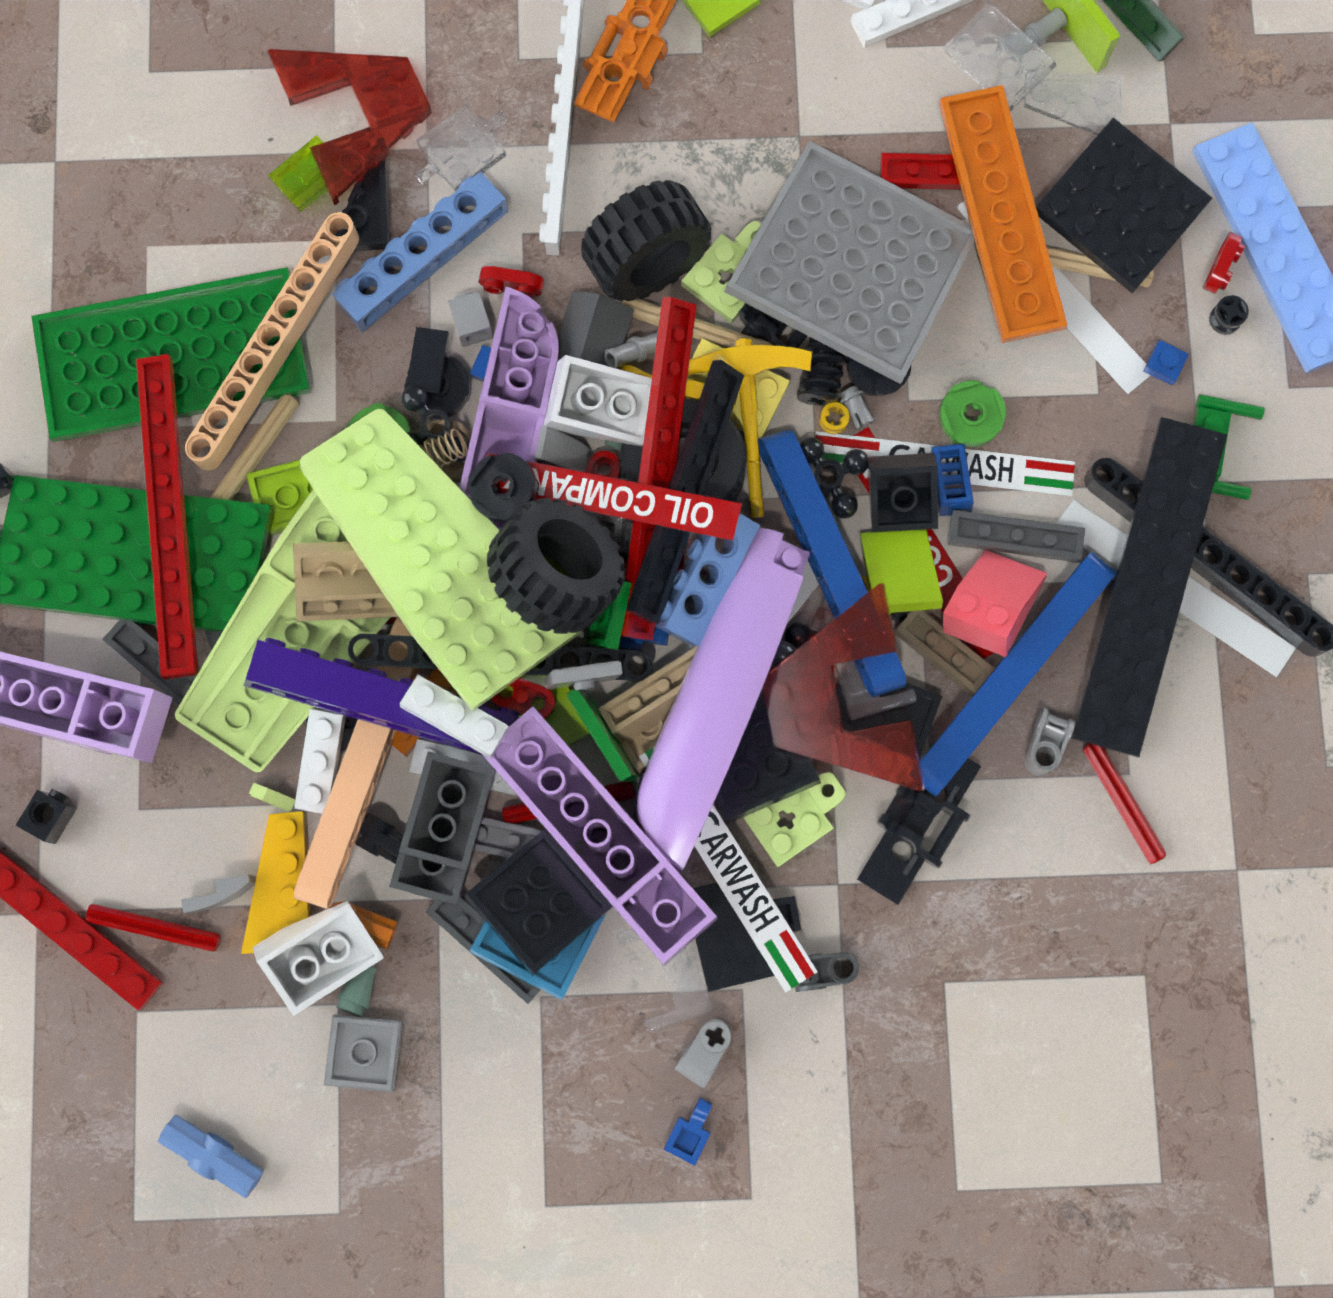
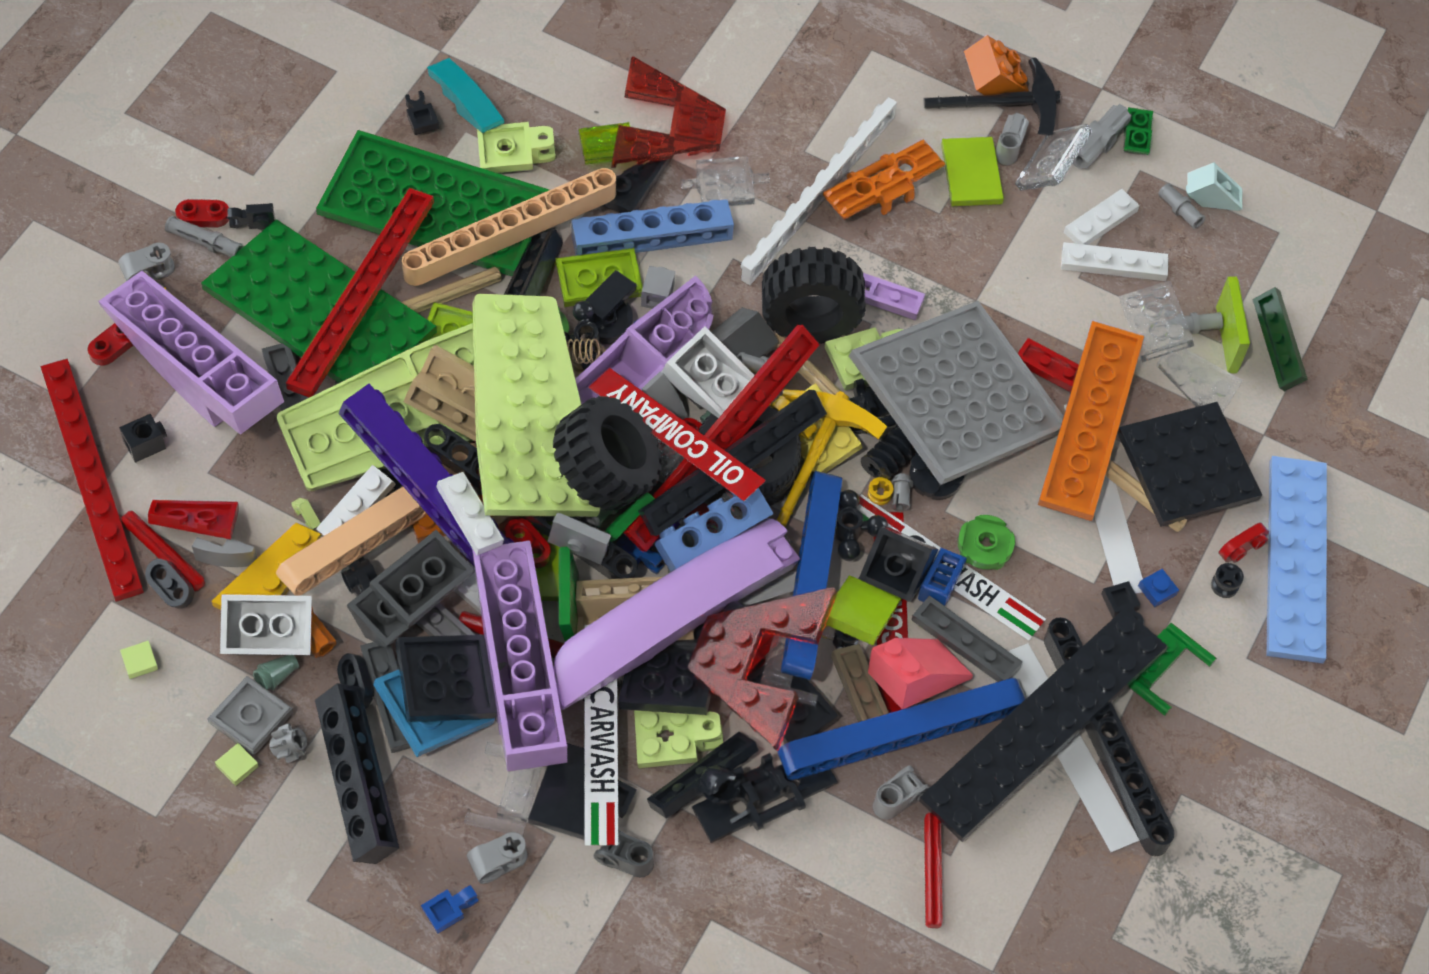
camera: 25 degrees right, 20 degrees down
medium blue piece [157,1114,264,1198] -> none
black plate [469,453,539,523] -> none
red plate [478,266,544,299] -> none
none -> yellowish green tile [120,641,158,679]
none -> black plate [145,559,194,609]
none -> red wing [148,500,239,540]
none -> yellowish green tile [215,743,259,786]
none -> light grey gear [270,723,307,763]
none -> black brick [315,683,400,864]
none -> black plate [337,653,374,709]
none -> black plate [405,91,439,135]
none -> teal slope [427,58,504,133]
none -> yellowish green plate [477,122,556,173]
none -> black slope [504,228,563,296]
none -> lime tile [555,248,643,307]
none -> black plate [647,731,759,819]
none -> lavender plate [863,273,925,320]
none -> black plate [1101,581,1144,625]

